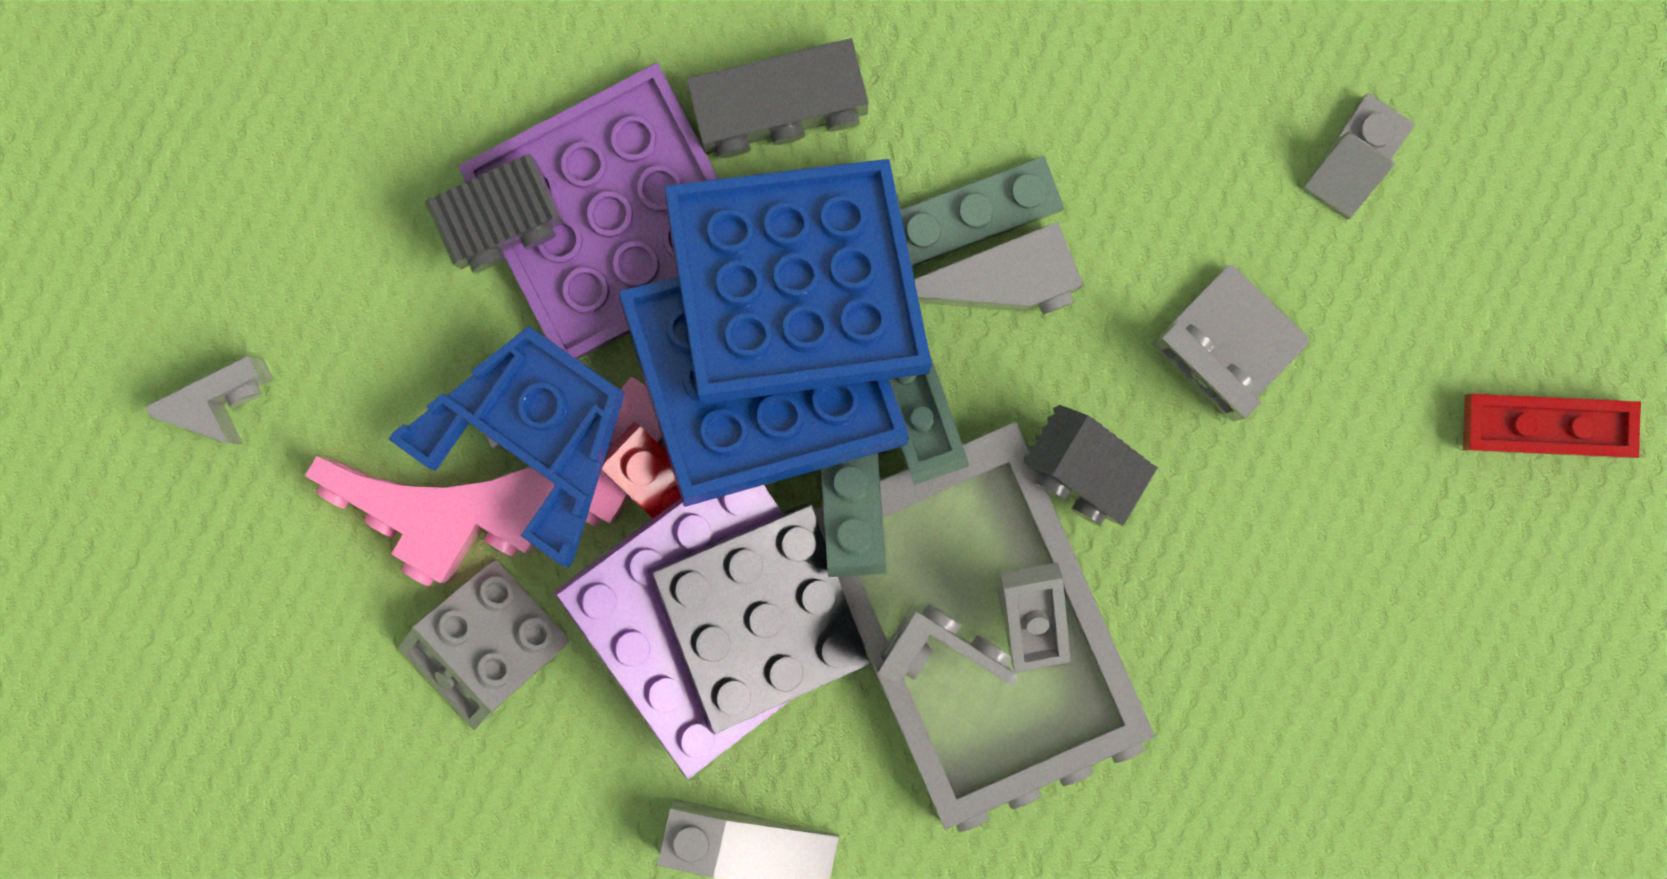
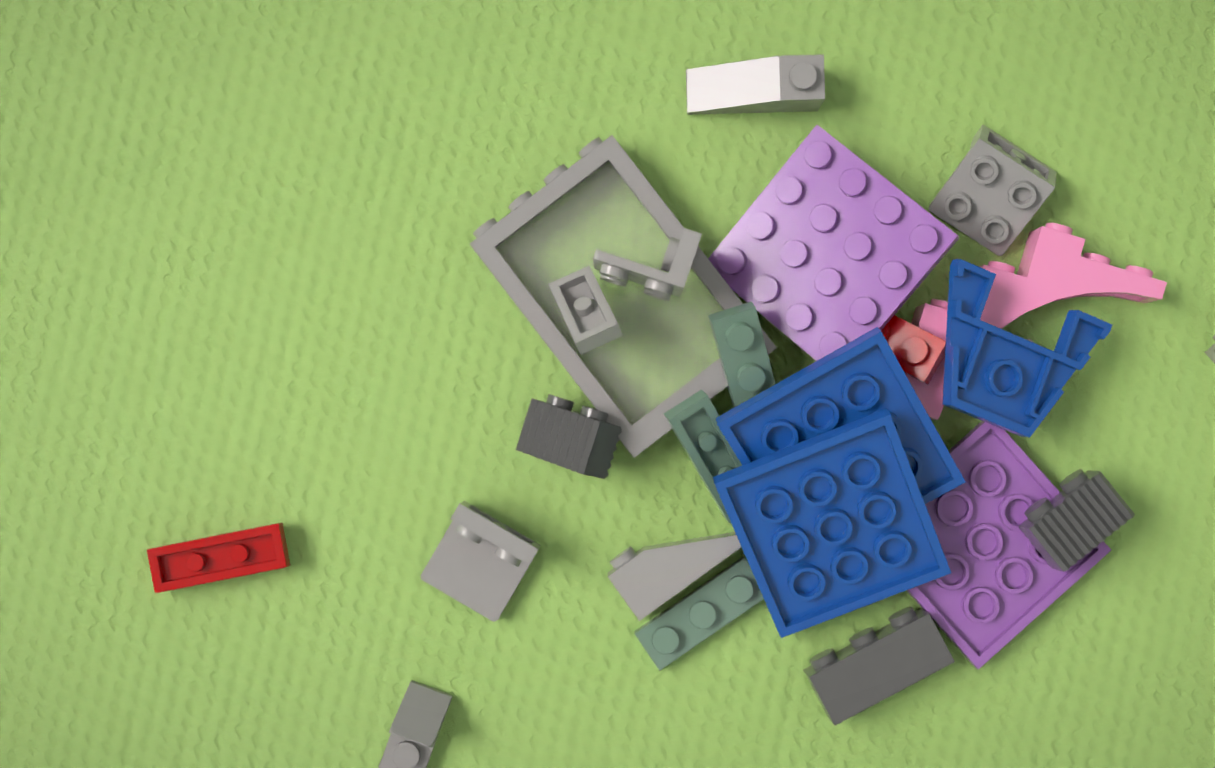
camera: 170 degrees right, 0 degrees up
plate [647,503,870,735] -> none

